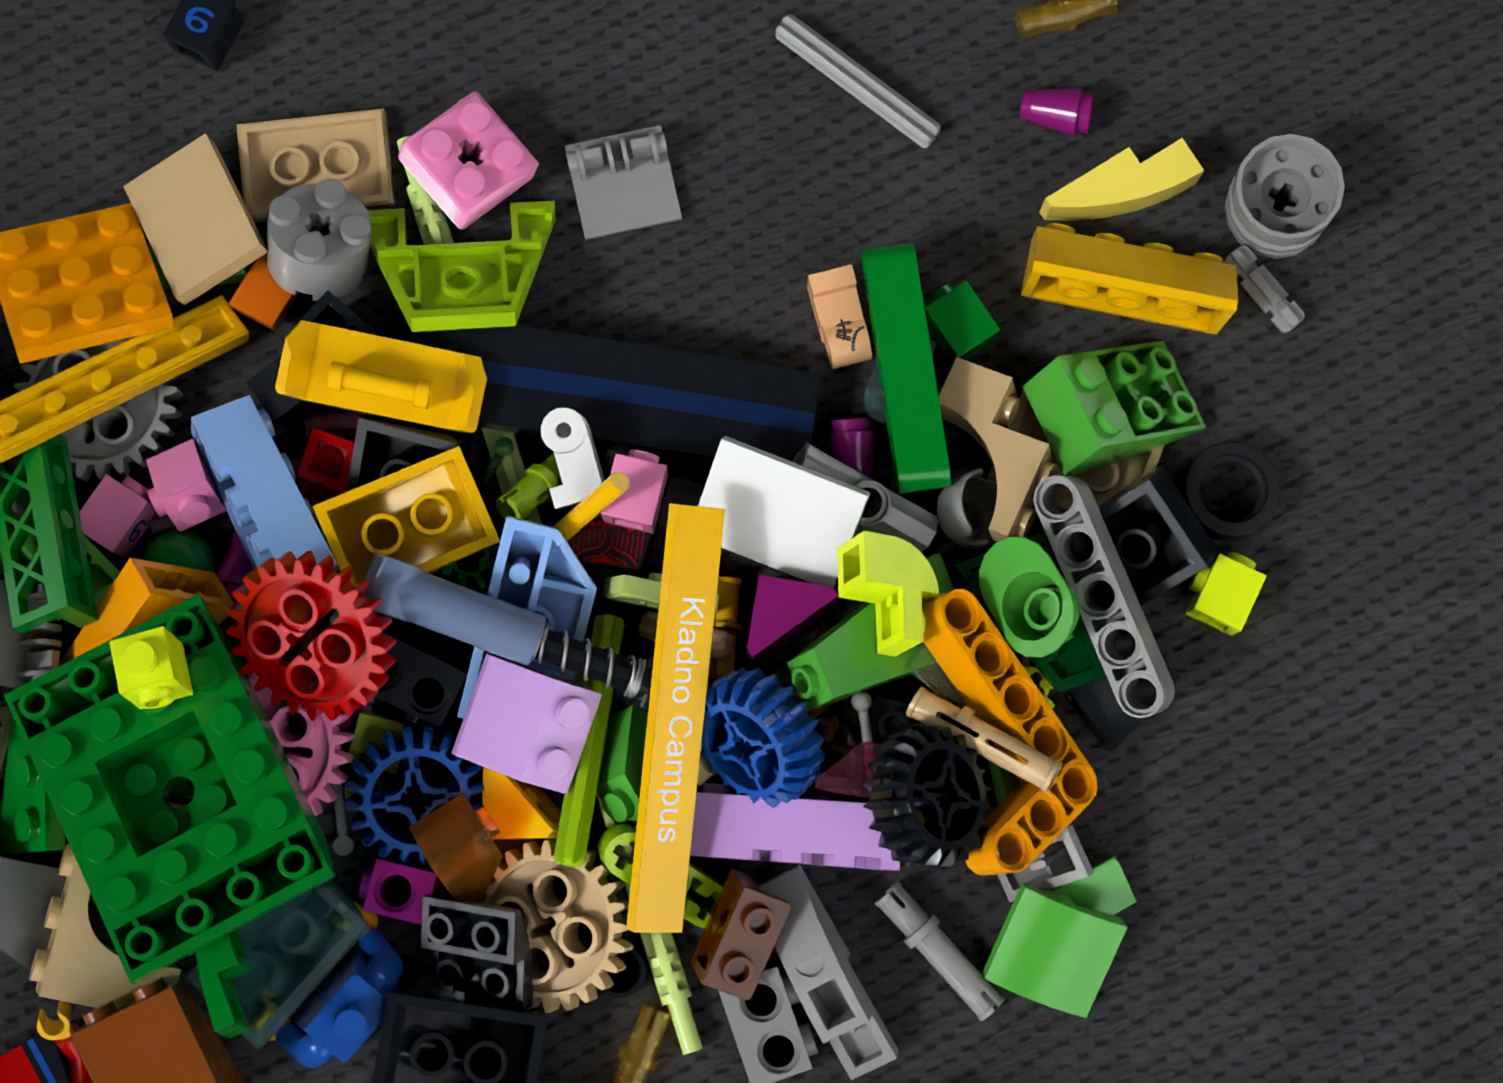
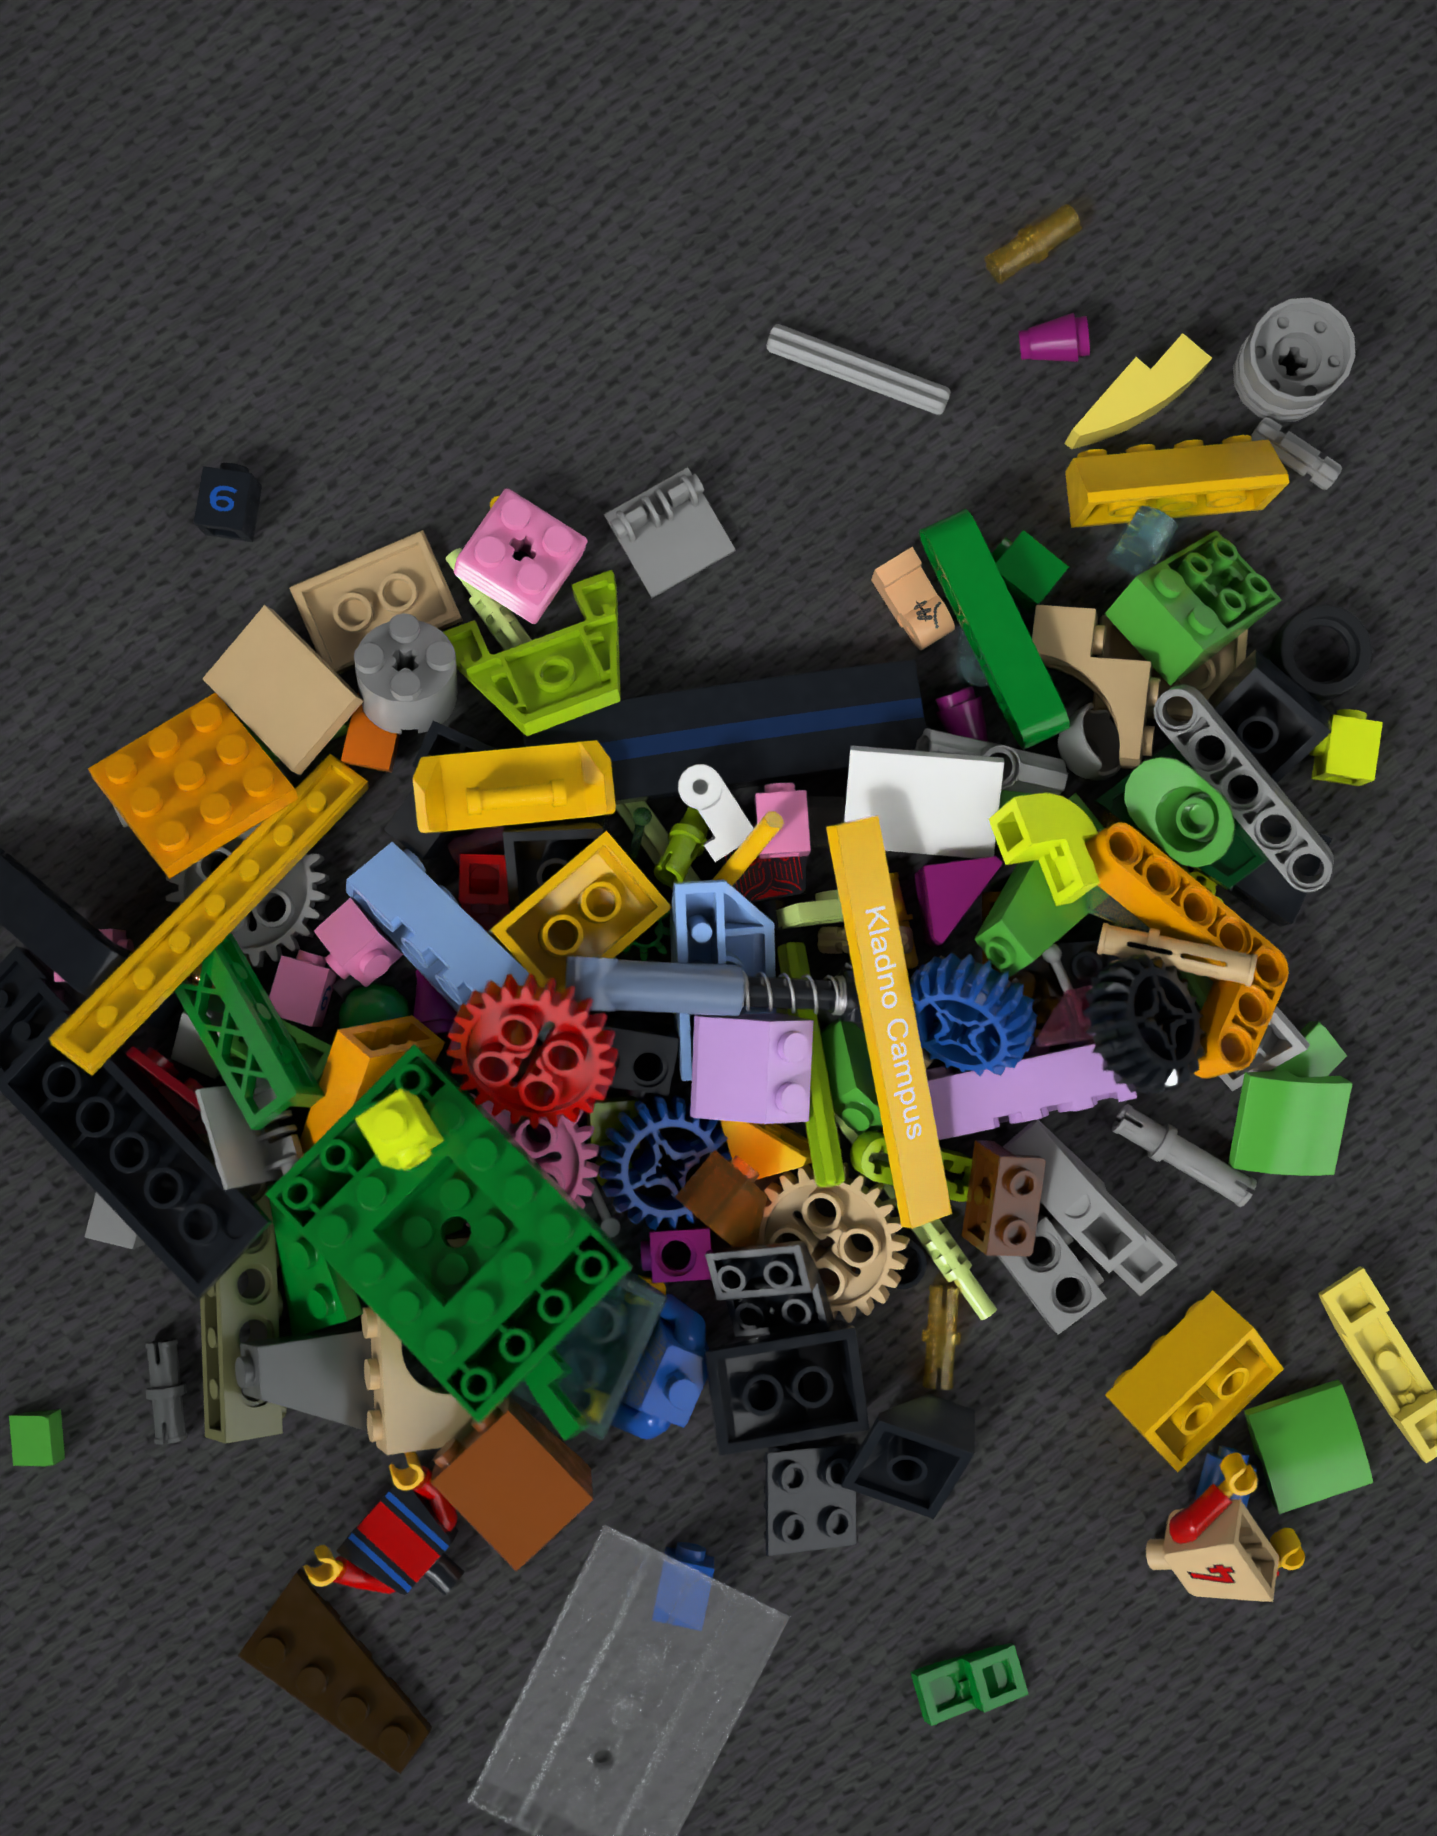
camera: 15 degrees left, 5 degrees up
none -> clear light blue leg [1106,506,1178,577]

